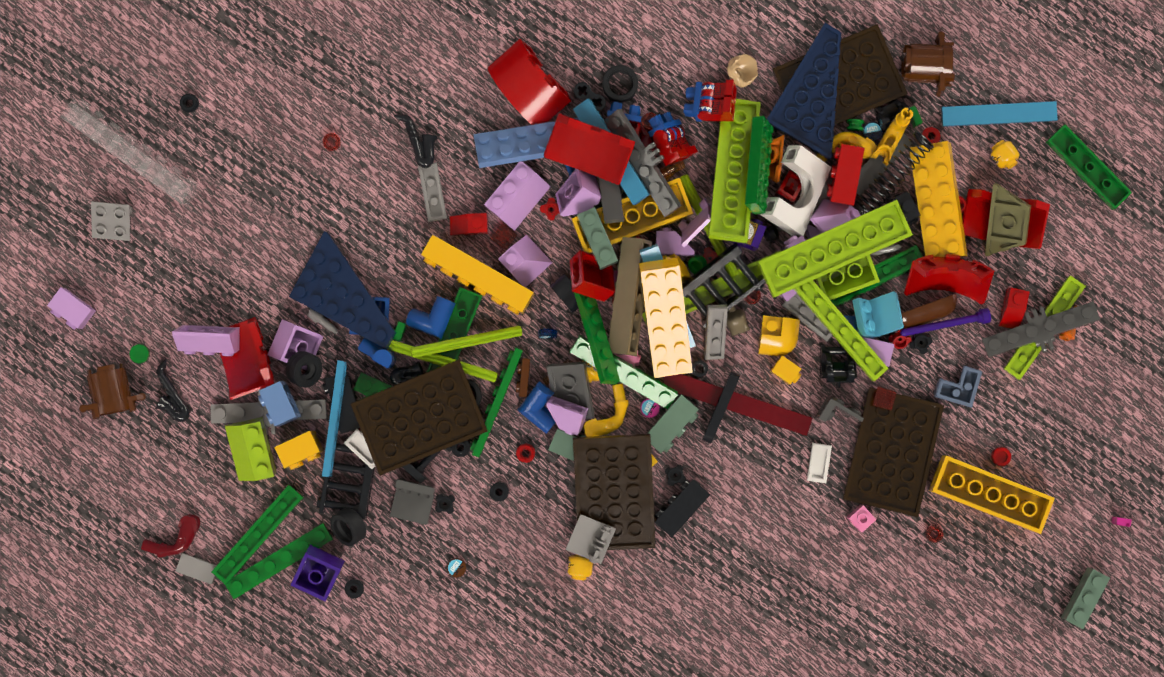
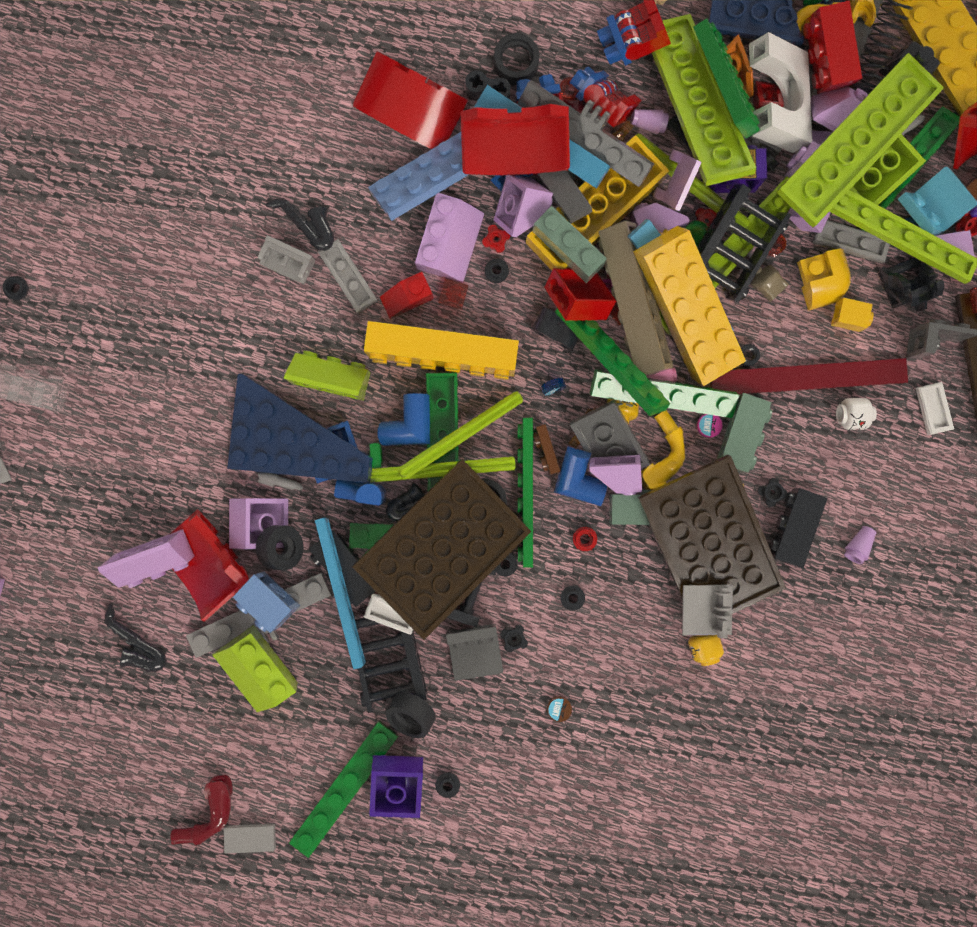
camera: 25 degrees left, 0 degrees up
reddish brown container [79,363,146,419] -> none
green tile [129,344,150,364] -> none
green plate [211,485,304,585] -> none
yellow brick [274,430,324,470] -> none
clear red bush [323,133,341,151] -> none
lavender slope [498,235,553,287] -> none
black beam [702,371,740,444] -> none
light grey tile [704,304,728,360] -> none
none -> light grey hinge [258,235,315,285]
none -> lime slope [284,351,370,401]
none -> black plate [485,259,509,283]
none -> lavender cone [630,109,669,135]
none -> white head [836,398,877,430]
none -> lavender cone [844,526,876,564]

